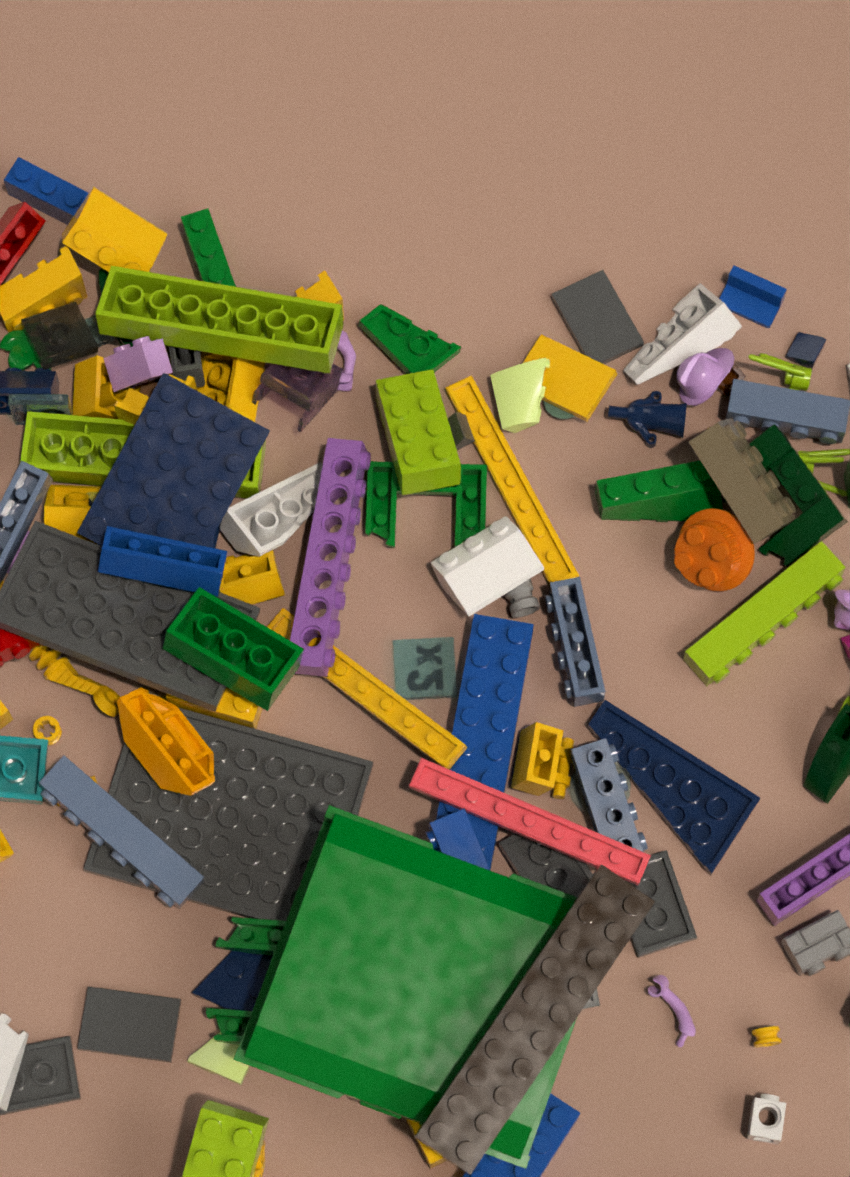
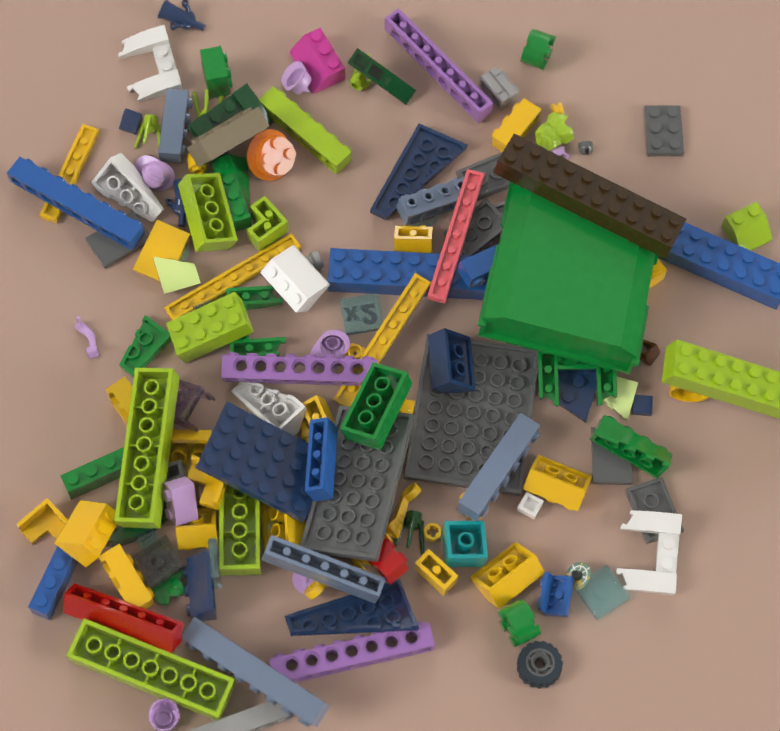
camera: 100 degrees left, 5 degrees down
light orange wedge [117,687,215,796] -> none
sand blue brick [545,577,606,707] -> none
blue panel [719,265,787,328] -> none
white brick [747,1094,786,1145] -> none
none -> blue brick [7,156,145,251]
none -> yellow panel [17,498,68,545]
none -> yellow tile [39,124,100,223]
none -> lavender piece [75,316,99,359]
none -> lime brick [178,173,238,252]
none -> lime brick [247,196,289,252]
none -> lavender piece [310,329,350,370]
none -> yellow plate [344,343,365,359]
none -> dark green plant [393,510,425,556]
none -> dark blue slope [428,328,475,393]
none -> yellow brick [491,98,542,152]
none -> white plate [517,492,544,519]
none -> yellow slope [523,454,592,511]
none -> lime hair [535,112,574,150]
none -> dark grey hinge [578,141,593,155]
none -> green wedge [589,415,673,479]
none -> dark blue tile [632,395,653,416]
none -> reddish brown slope [640,339,660,366]

